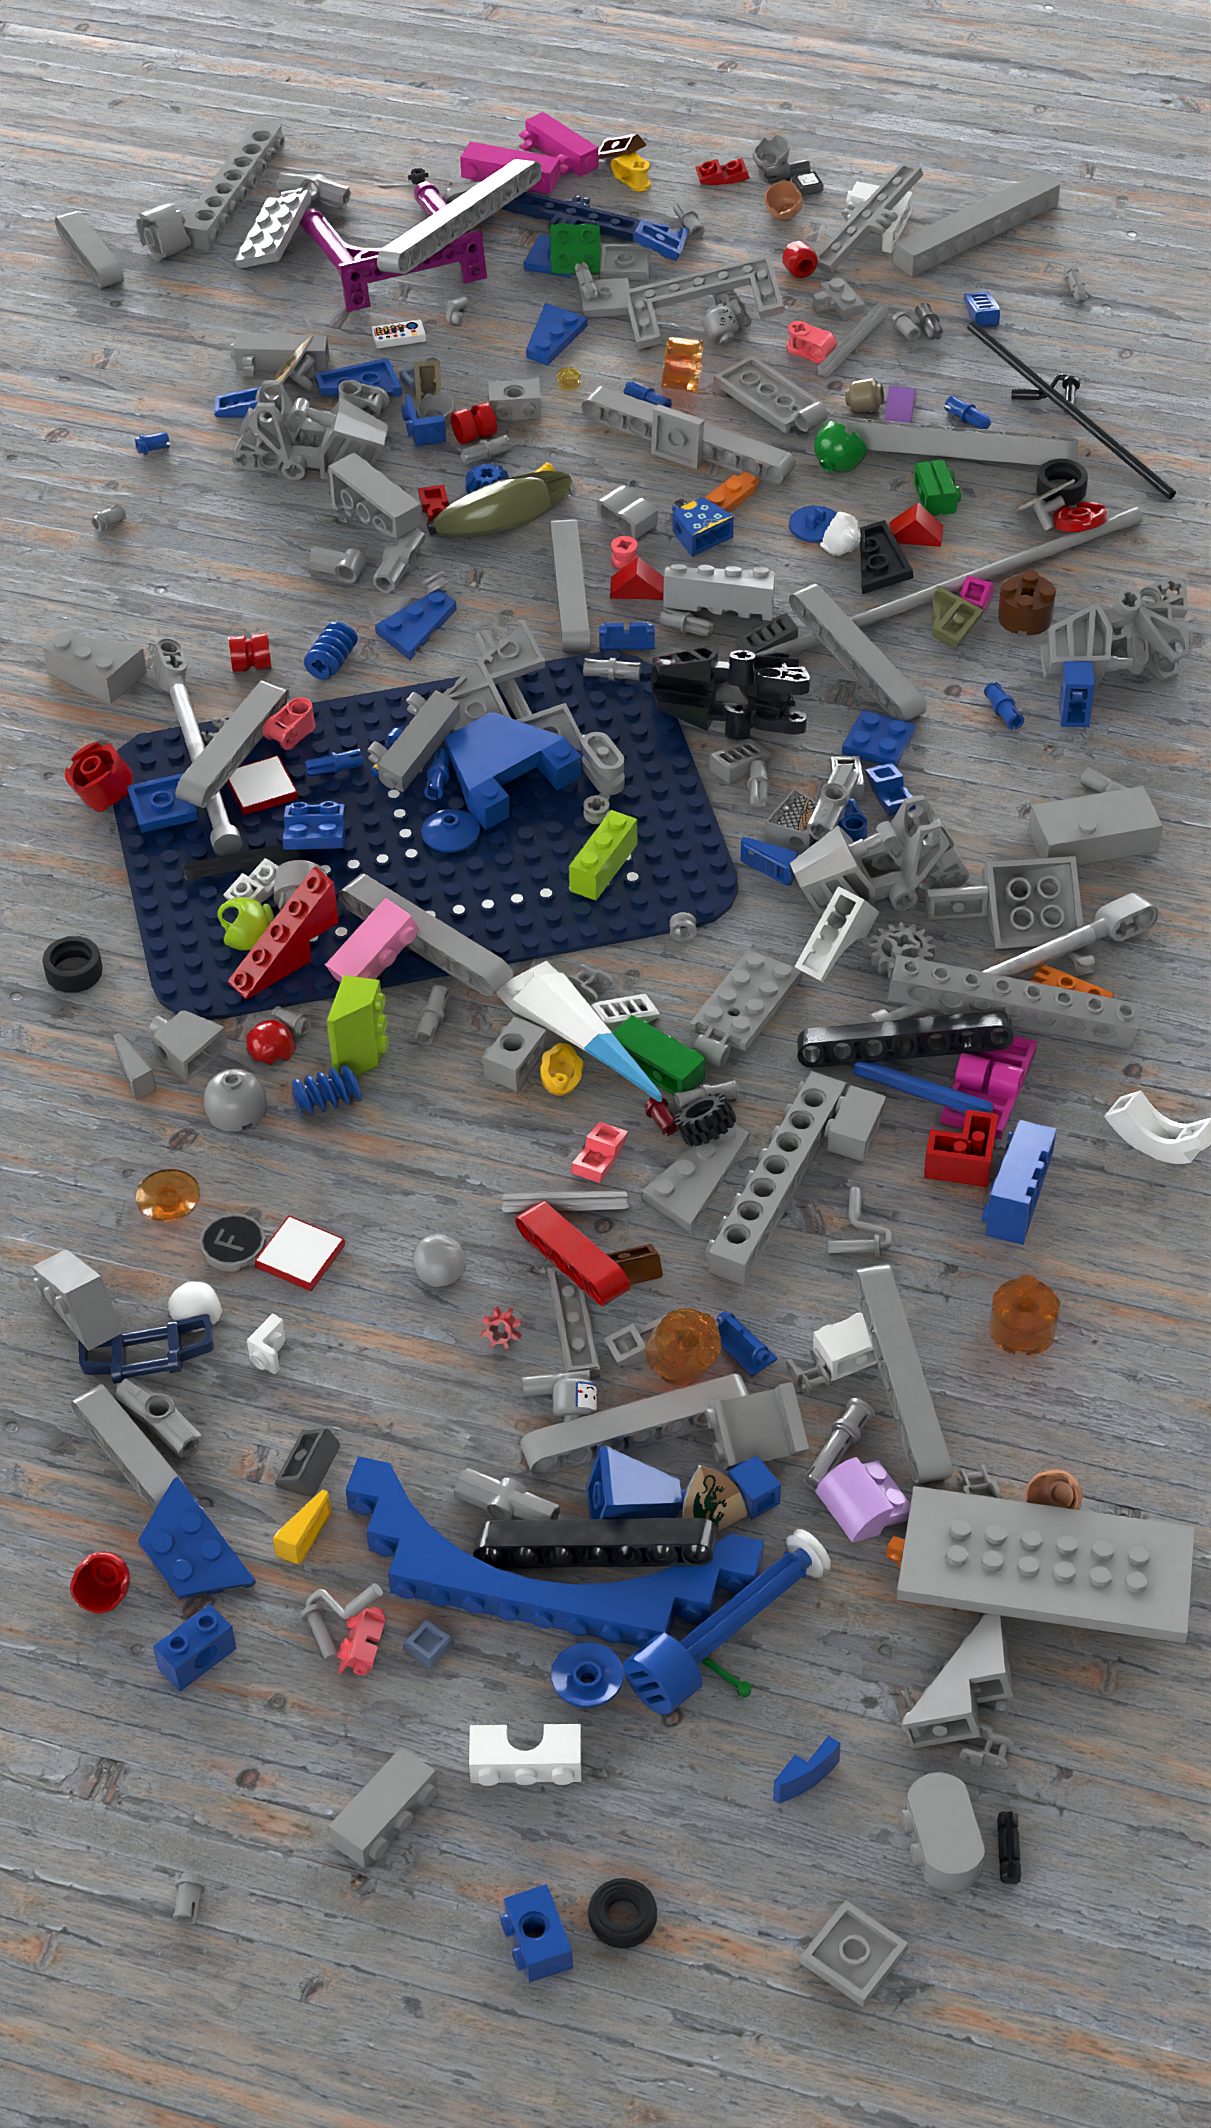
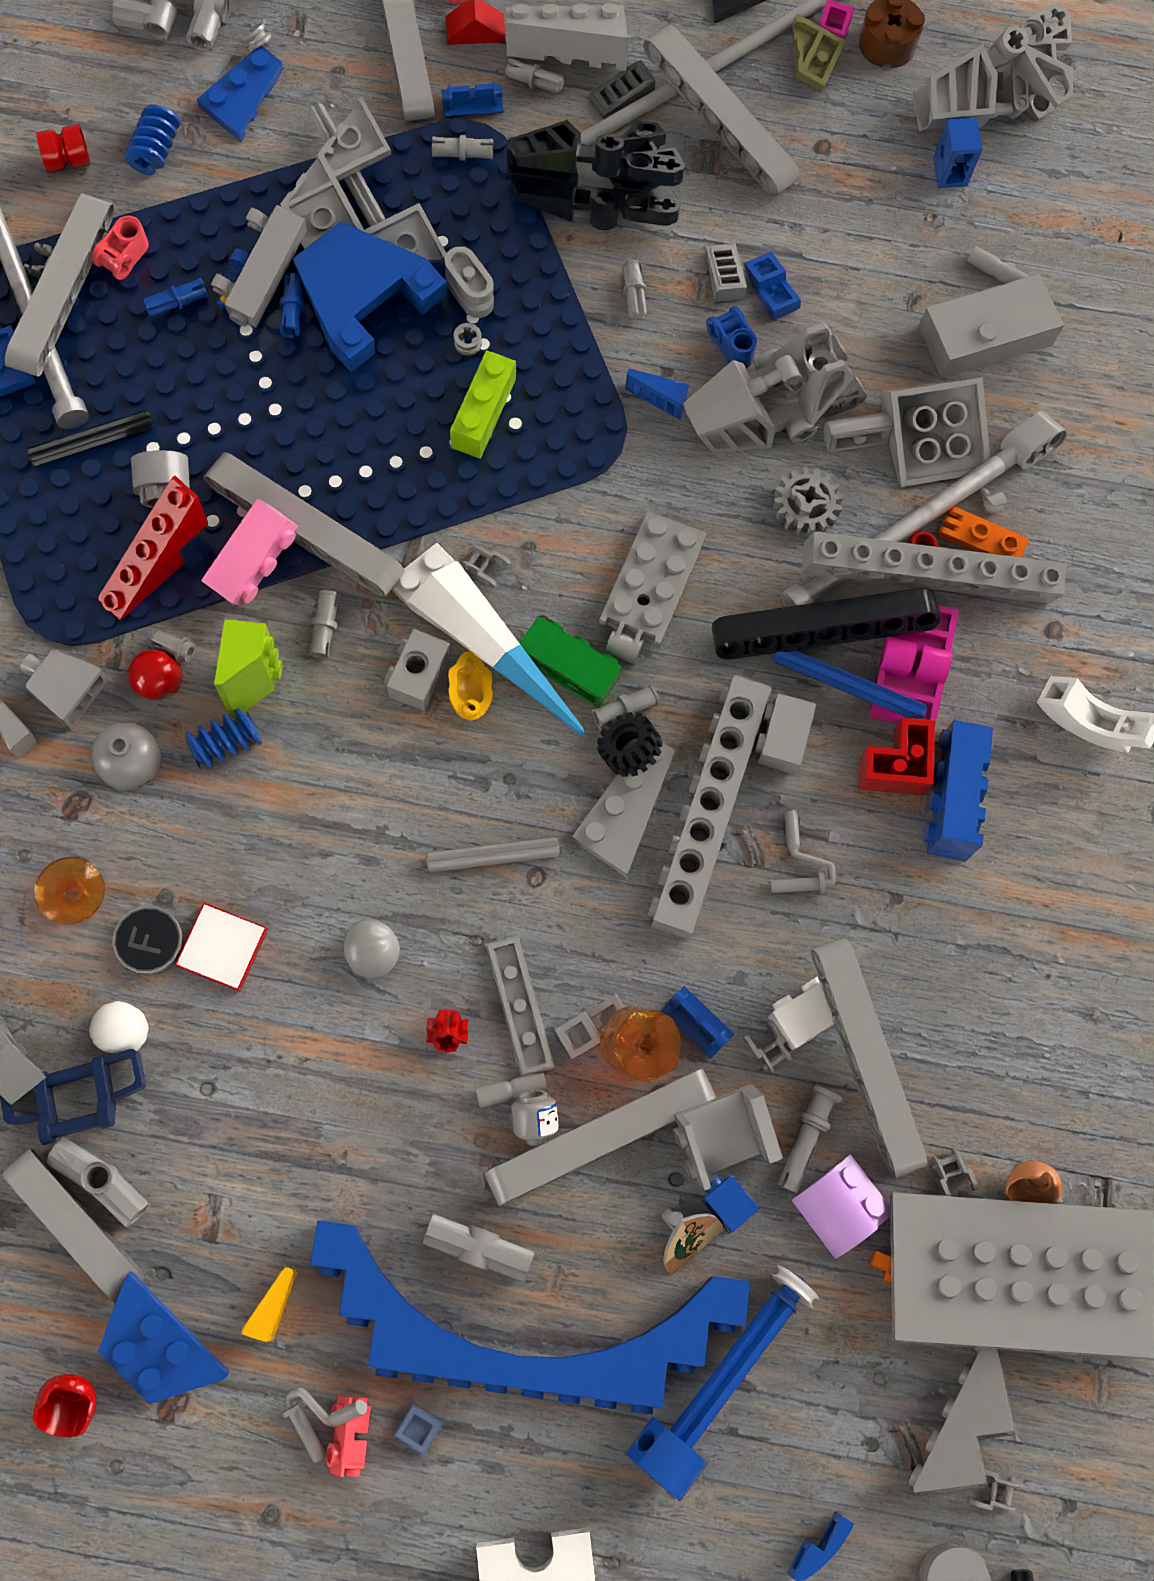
camera: 15 degrees left, 25 degrees up
blue brick [153,1604,237,1691] -> none
lime piece [217,897,275,951] -> none
white slope [224,858,279,903] -> none
white tile [227,755,298,815] -> none
white bracket [247,1313,286,1374] -> none
dark grey slope [274,1428,340,1497] -> none
blue brick [283,801,346,850] -> none
blue dish [421,809,480,853] -> none
black beam [473,1518,717,1568] -> none
red beam [515,1201,631,1307] -> none
blue dish [551,1642,624,1708] -> none
coral slope [571,1122,628,1183] -> none
slope [586,1446,686,1519] -> none
white slope [591,994,660,1033] -> none
reddish brown slope [606,1244,663,1285] -> none
dark red pin [645,1097,678,1136] -> none
light grey bush [670,912,697,942] -> none
green hinge [701,1657,752,1697] -> none
light grey slope [710,739,771,785] -> none
torso [765,789,819,854] -> none
white arch [795,886,880,982] -> none
light grey piece [807,764,859,840] -> none
blue plate [842,710,916,767] -> none
blue pin [984,682,1024,730] -> none
clear orange brick [990,1274,1060,1355] -> none

